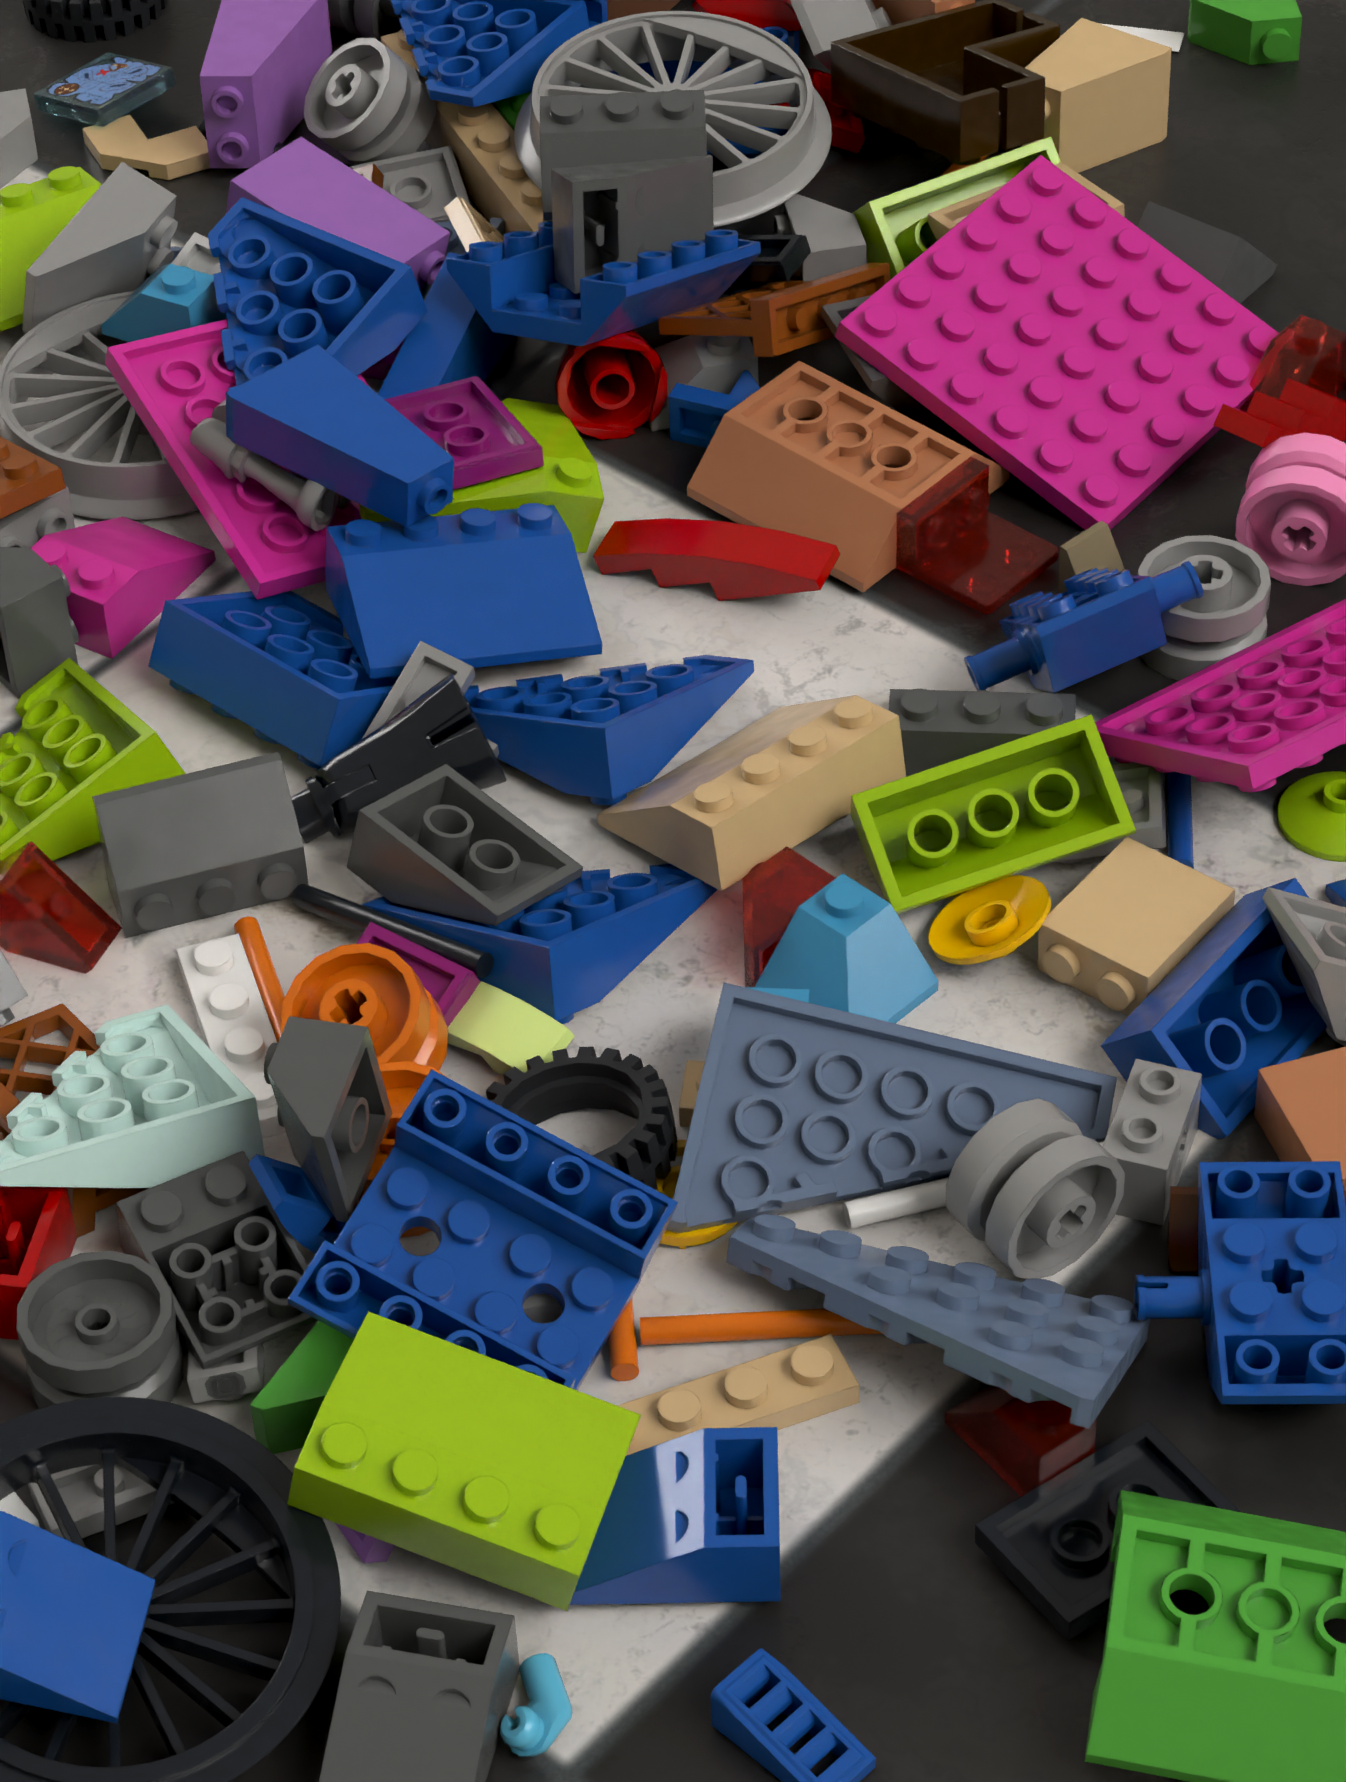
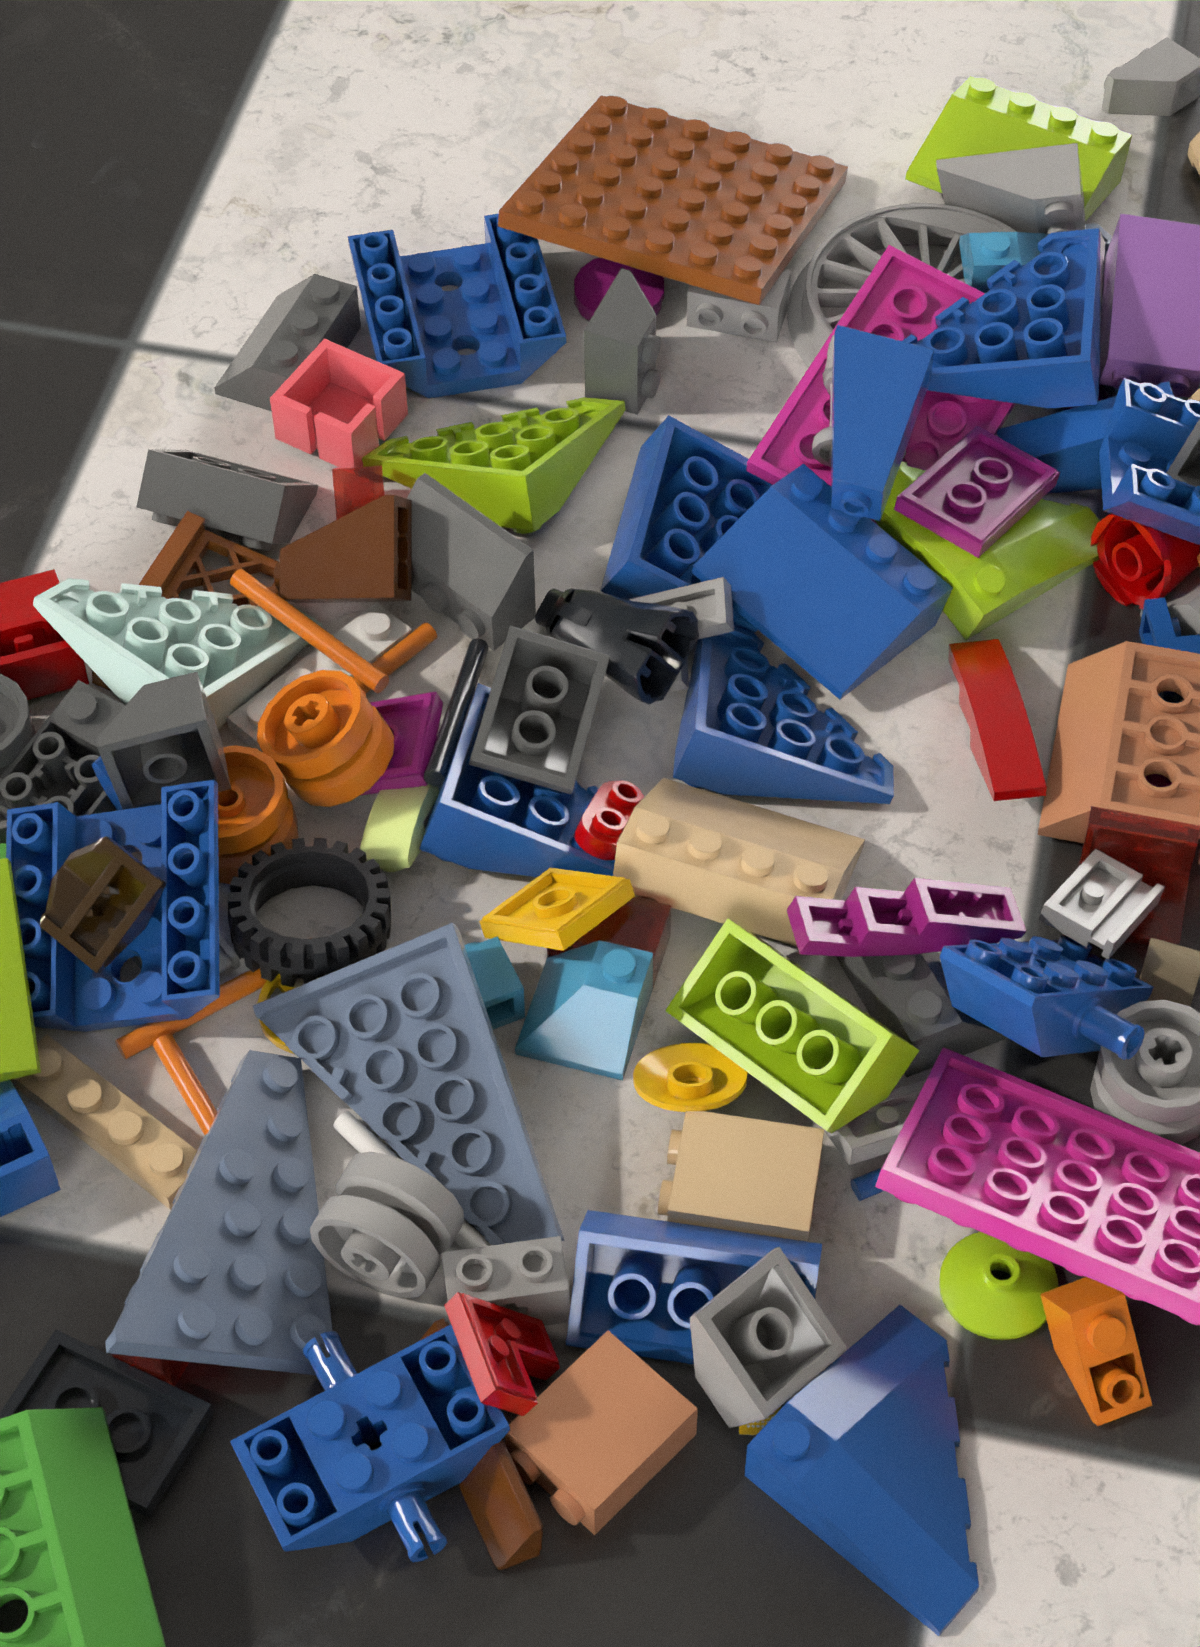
camera: 60 degrees right, 10 degrees up
dark pink slope [31,516,216,659] -> none
none -> dark brown slope [40,836,166,973]
none -> orange bar [230,569,389,693]
none -> reddish brown slope [274,495,412,603]
none -> red tile [444,1292,560,1416]
none -> yellow tile [479,868,635,951]
none -> red plate [575,780,645,860]
none -> magenta slope [787,877,1026,957]
none -> light grey plate [1039,849,1164,959]

